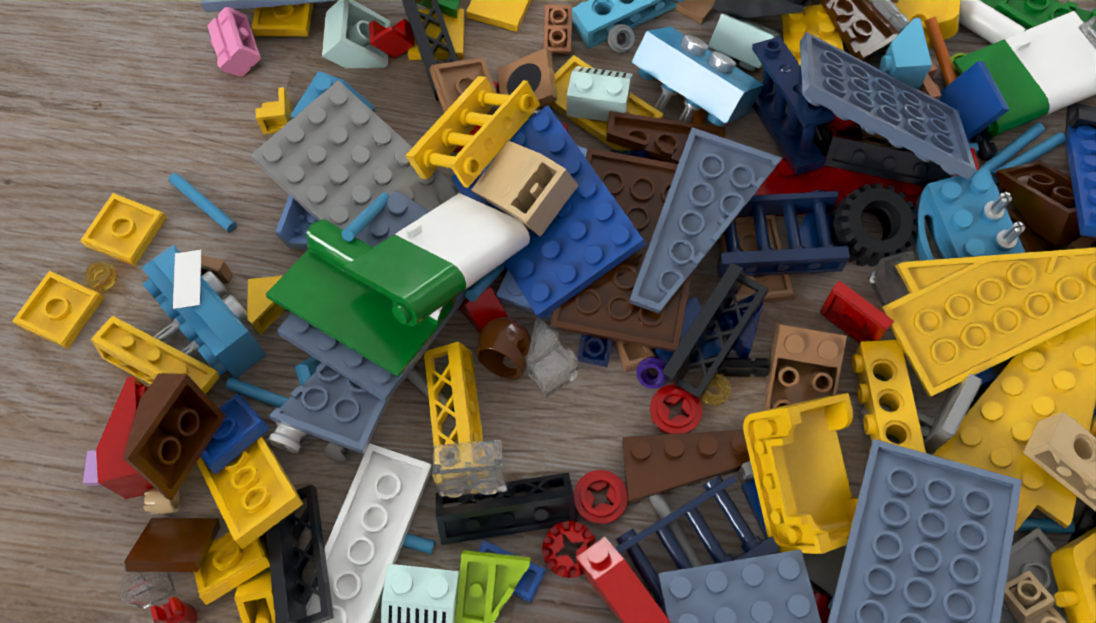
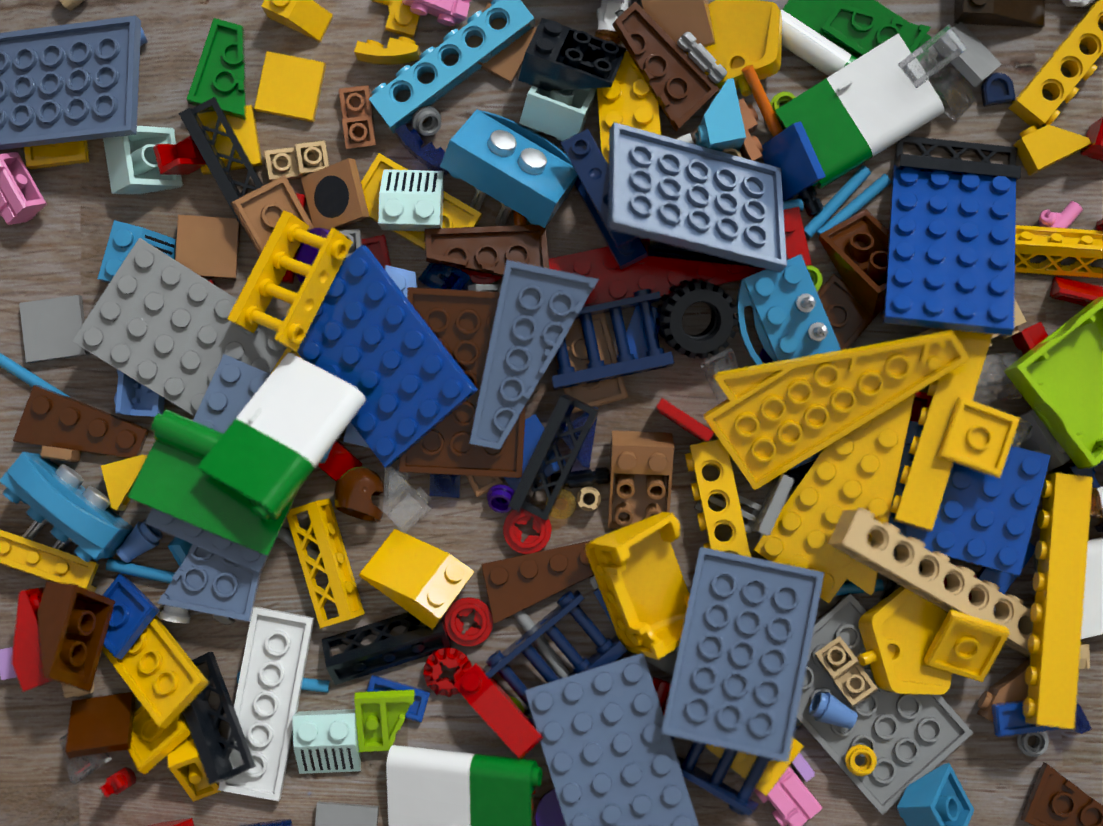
camera: 10 degrees left, 20 degrees up
white sticker [173,250,201,309] -> none
yellow panel [255,87,292,134] -> none
dark azure bar [341,193,390,241] -> none
clear bracket [432,440,507,498] -> none
tan slope [471,141,578,237] -> none
none -> reddish brown wing [13,385,150,458]
none -> light grey tile [19,295,89,363]
none -> medium blue cone [116,519,162,563]
none -> medium nougat tile [175,215,240,279]
none -> tan slope [264,141,329,183]
none -> yellow slope [358,529,474,630]
none -> clear blue slope [395,124,449,176]
none -> tan hose [576,487,601,511]

